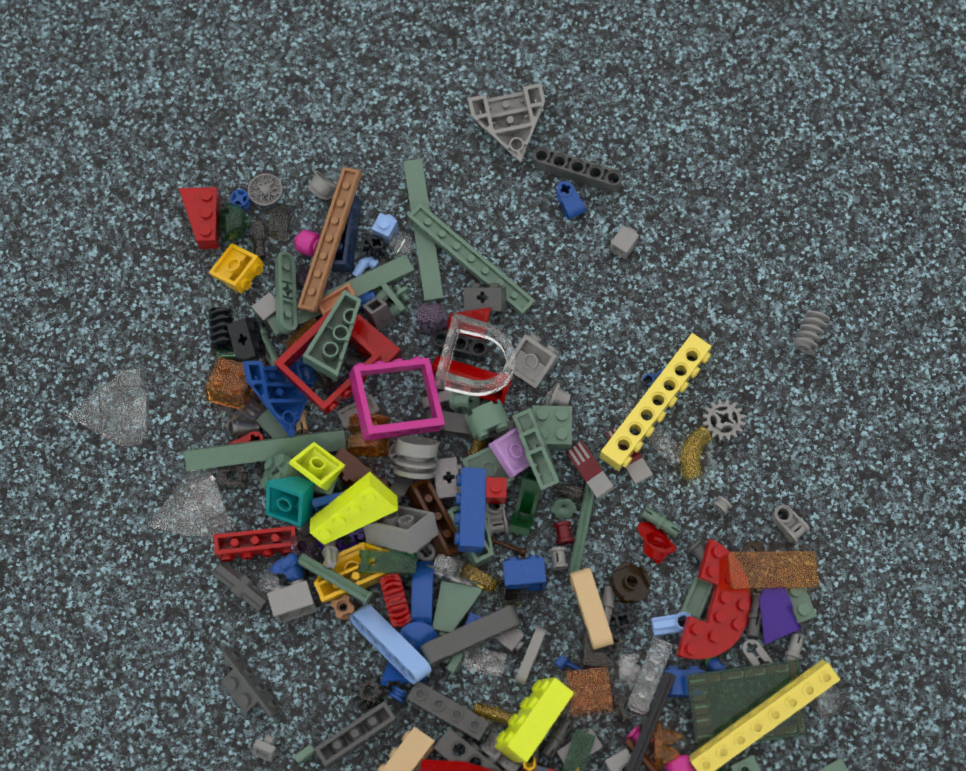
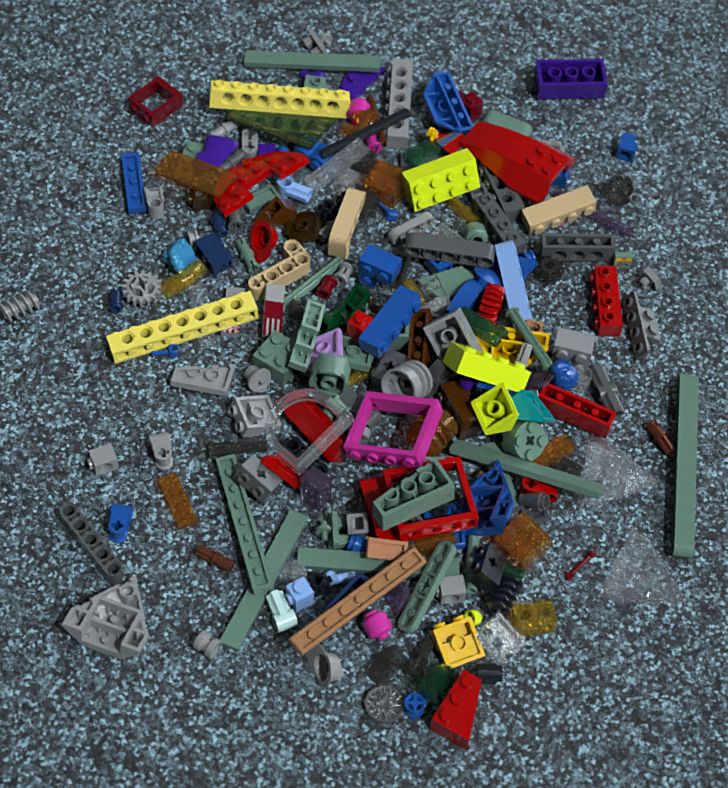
camera: 155 degrees left, 15 degrees down
none -> dark blue pin [109,289,124,313]
none -> blue plate [121,152,147,214]
none -> dark red window [128,76,183,128]
none -> light grey piece [149,432,173,471]
none -> clear orange tile [157,472,198,530]
none -> dark azure hair [162,238,197,274]
none -> light grey wing [171,364,236,397]
none -> light grey wheel [193,630,222,659]
none -> dark blue hinge [194,232,234,277]
none -> copper axle [195,545,235,573]
none -> clear smoke pin [208,440,268,458]
none -> dark blue pin [211,214,228,238]
none -> tan beam [248,239,310,301]
none -> reddish brown arch [253,195,298,228]
none -> dark purple tile [258,144,276,155]
none -> light aqua piece [266,590,298,633]
none -> sand green head [463,222,488,243]
none -> neon yellow hinge [464,610,482,626]
none -> black brick [472,663,502,684]
none -> clear plate [475,612,526,667]
none -> clear yellow brick [510,600,558,637]
none -> clear orange tile [527,434,576,468]
none -> dark red hinge [565,550,596,580]
none -> red brick [589,266,623,337]
none -> copper axle [646,420,675,455]
none -> sand green beam [671,373,699,559]

